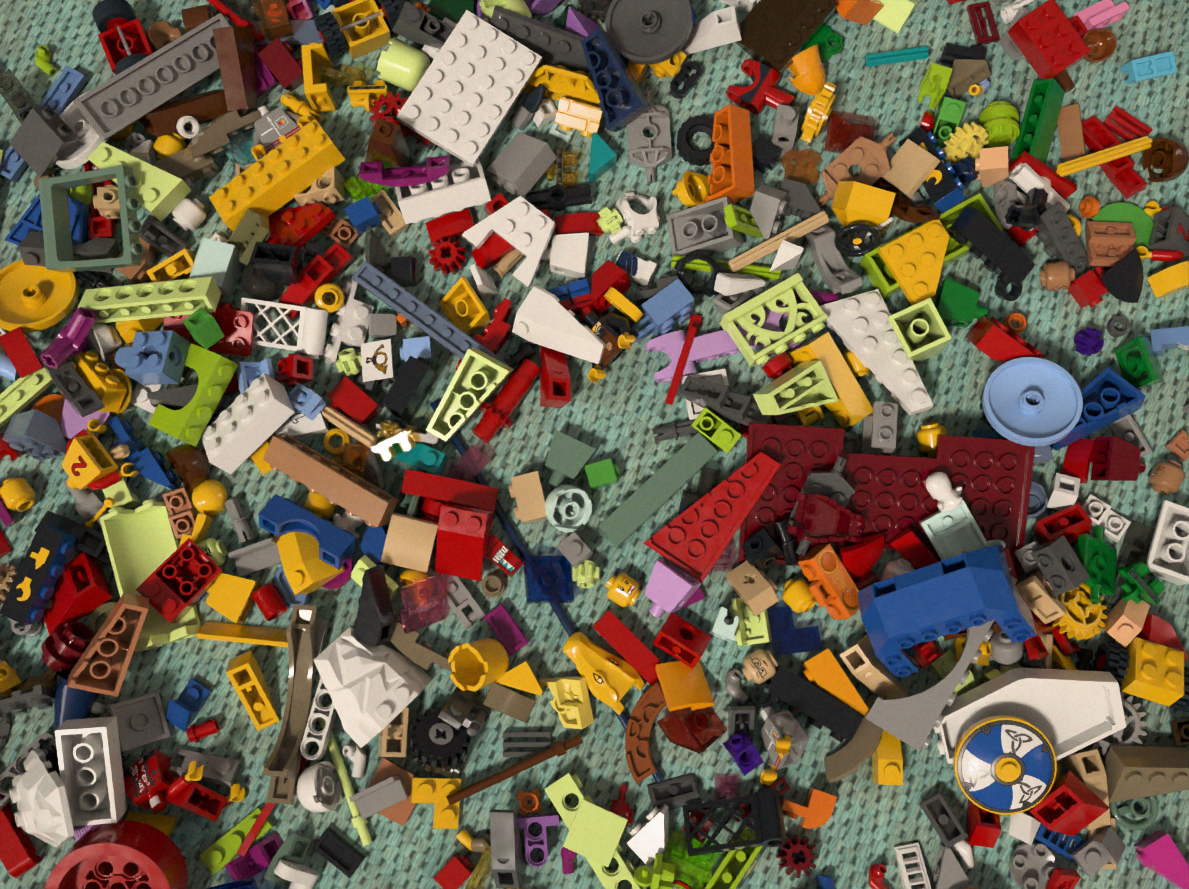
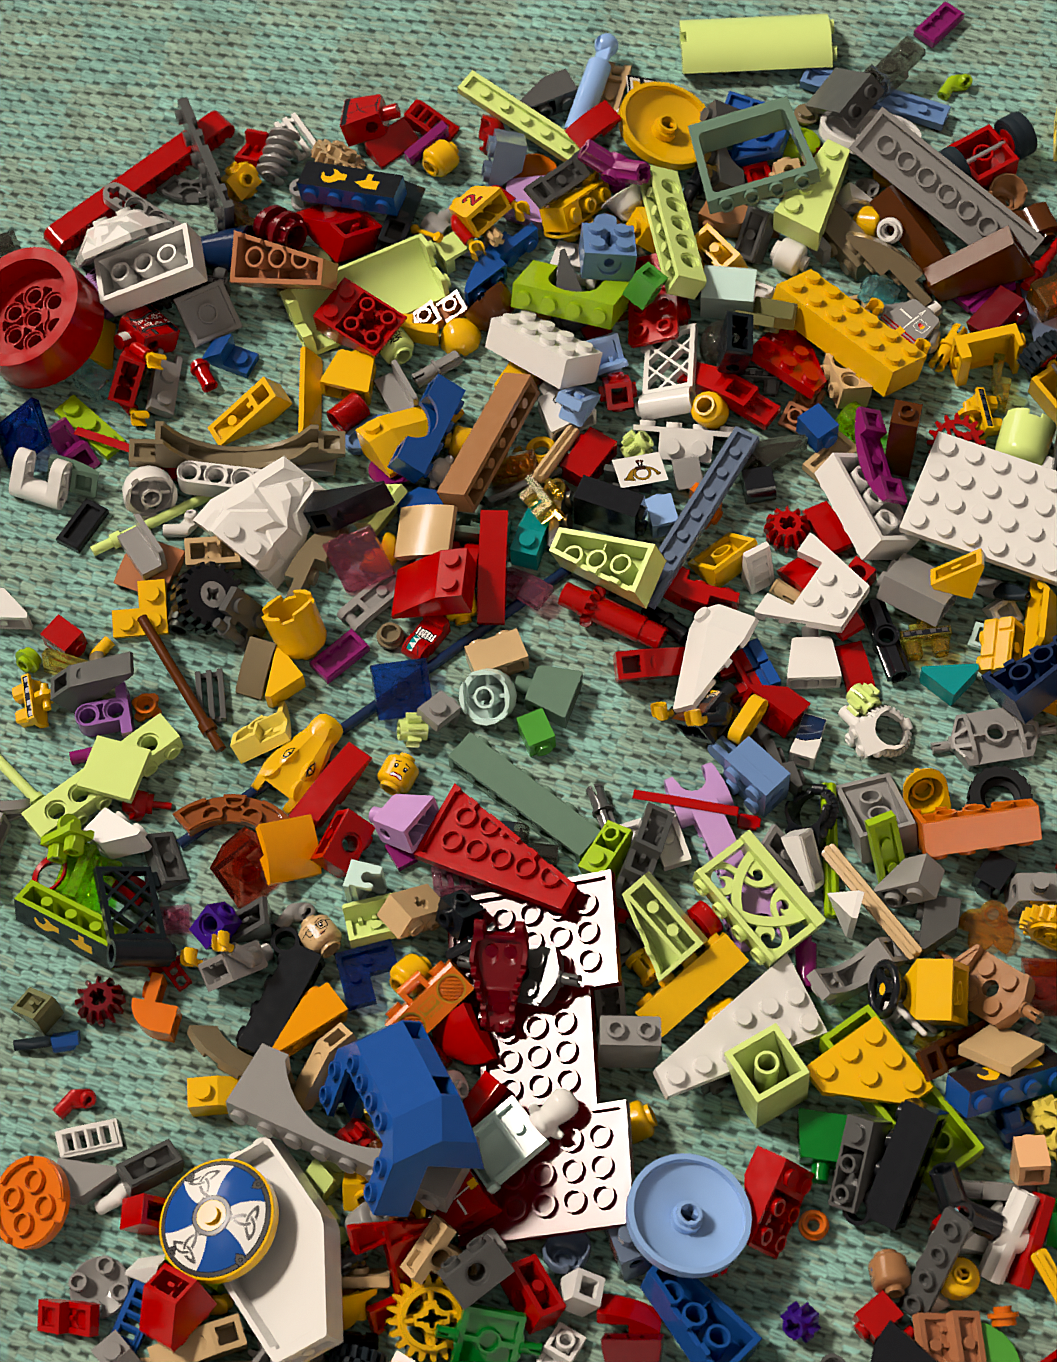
camera: 85 degrees right, 15 degrees down
none -> dark grey slope [828,1114,893,1214]
none -> yellow slope [930,548,985,599]

